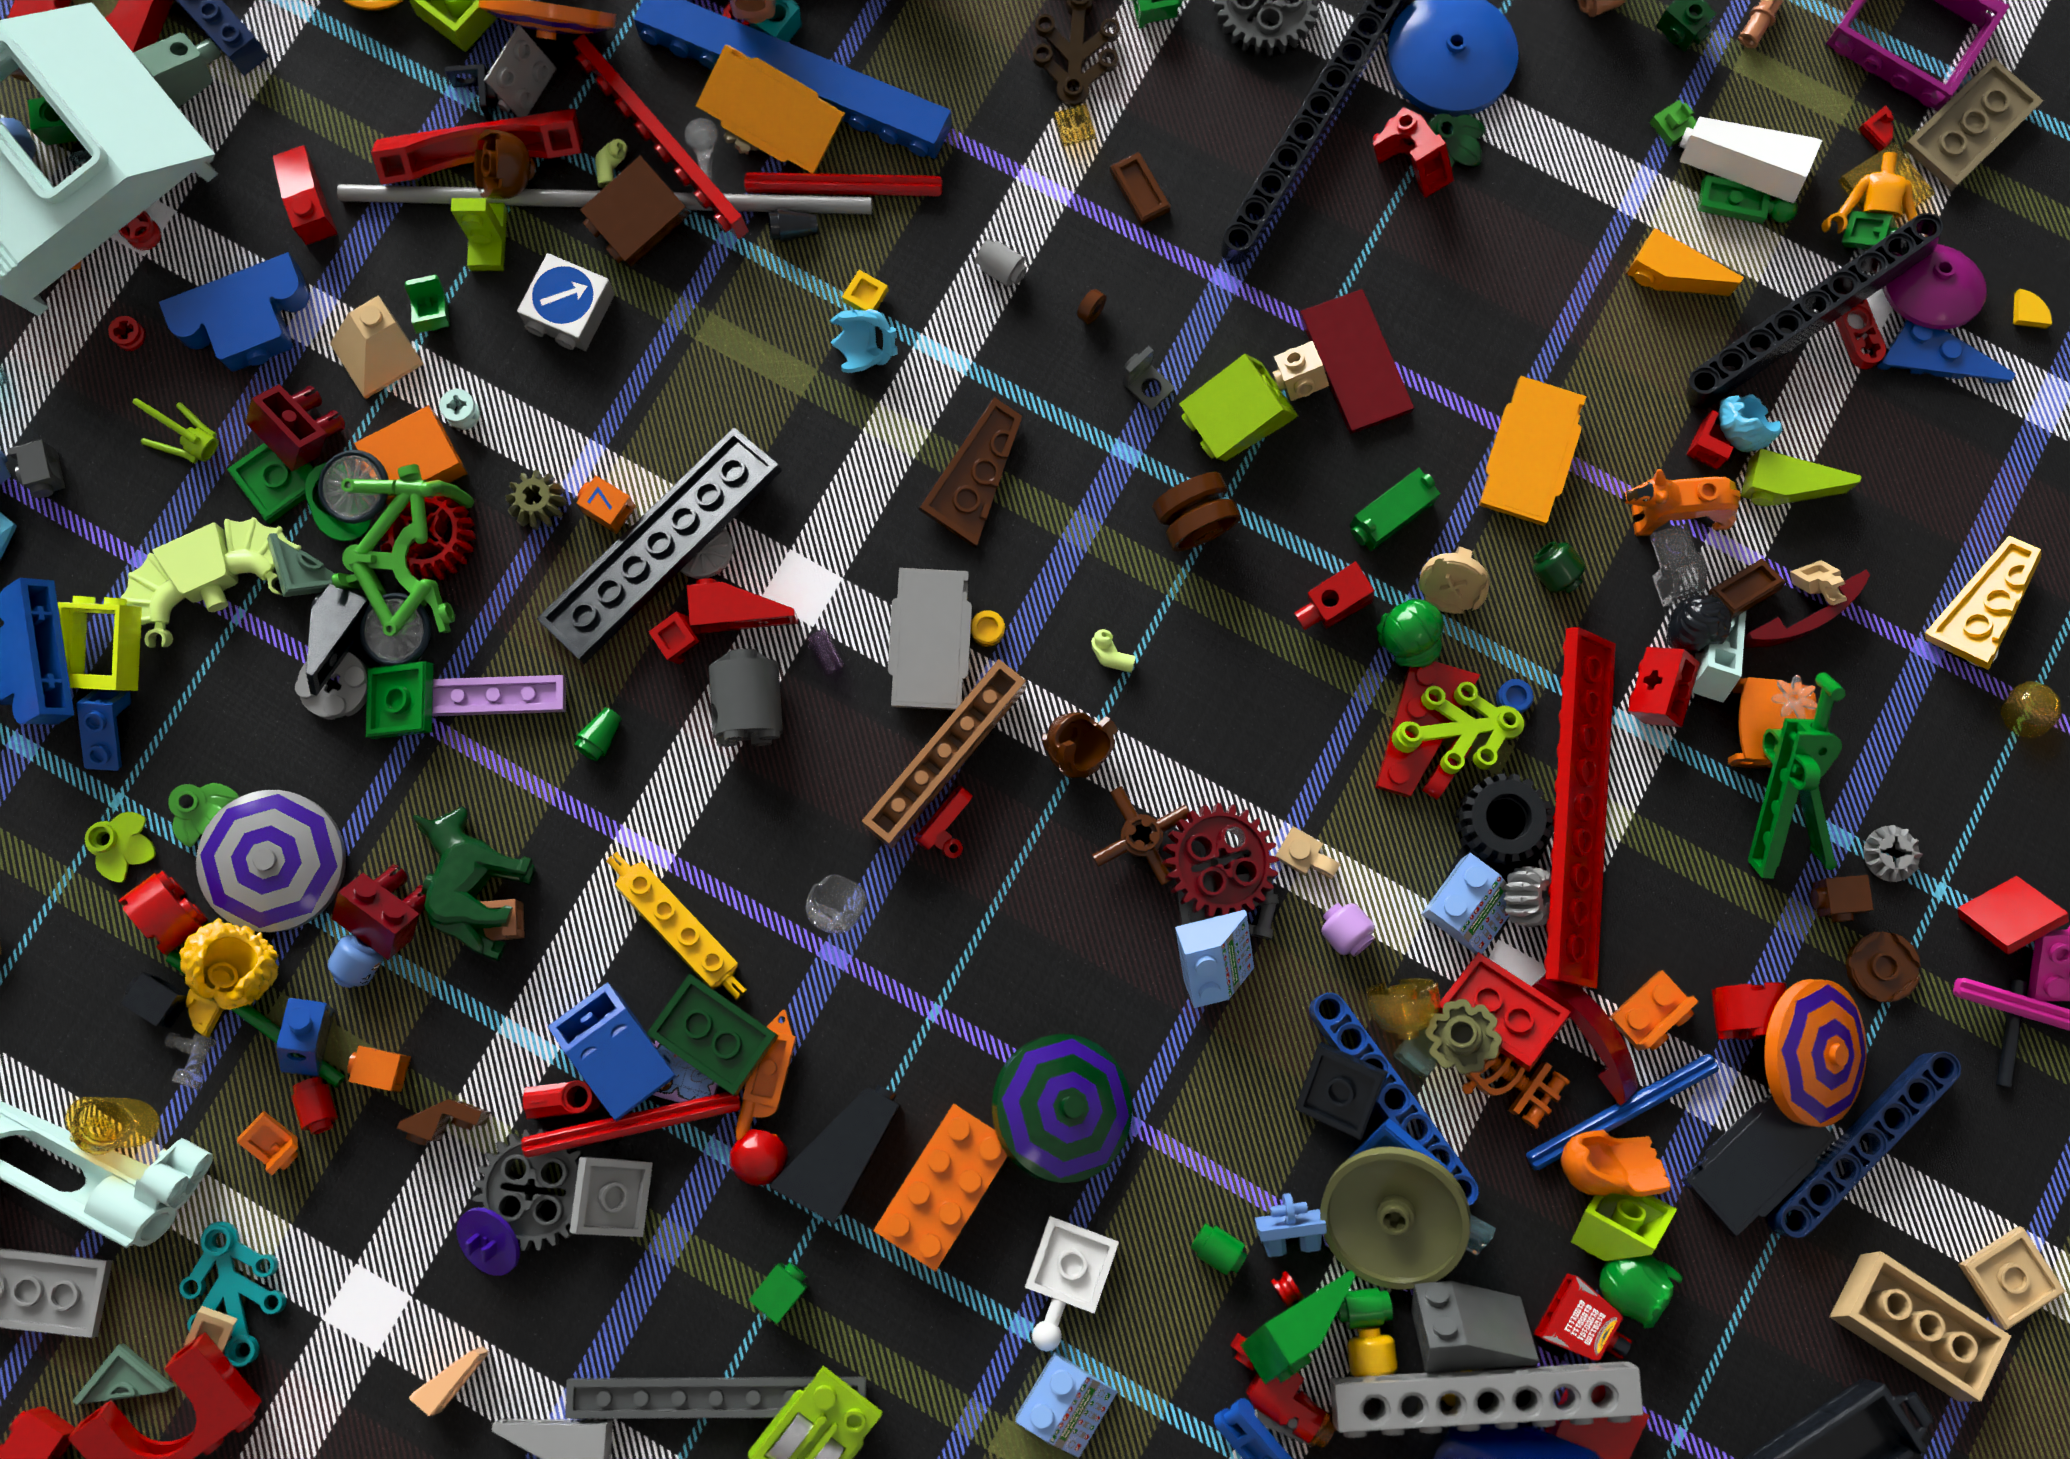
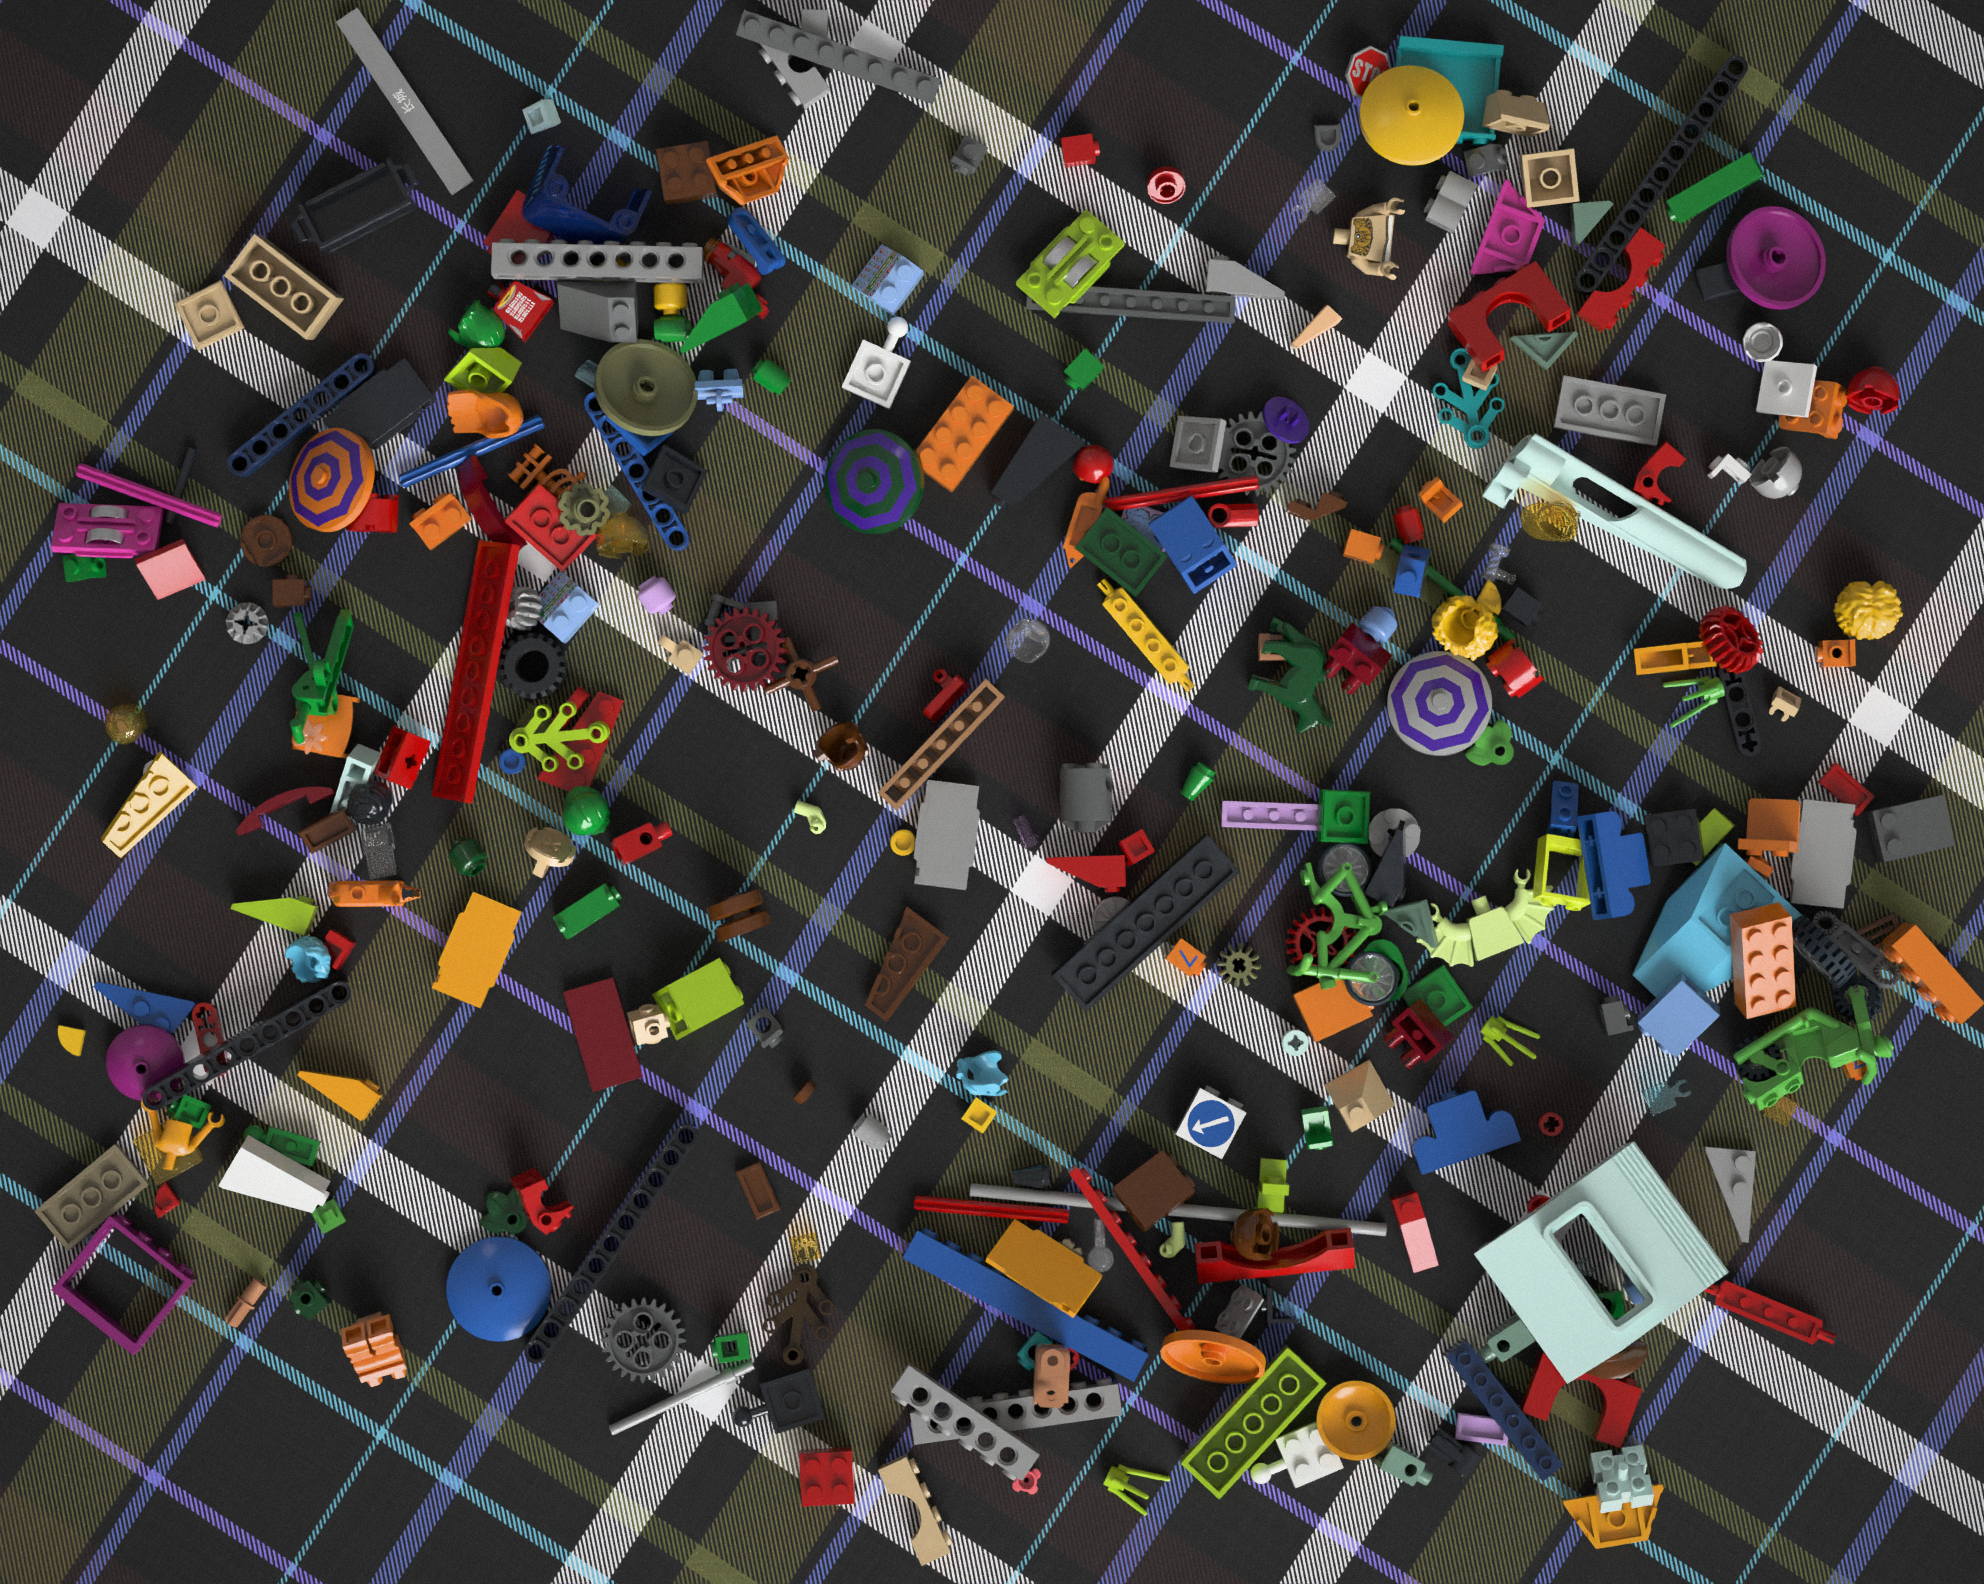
camera: 170 degrees left, 10 degrees up
lime plate [85,812,156,883] -> none
light blue slope [1175,910,1254,1008] -> none
red bush [1270,1271,1304,1309] -> none
tan plate [1790,560,1847,605] -> none

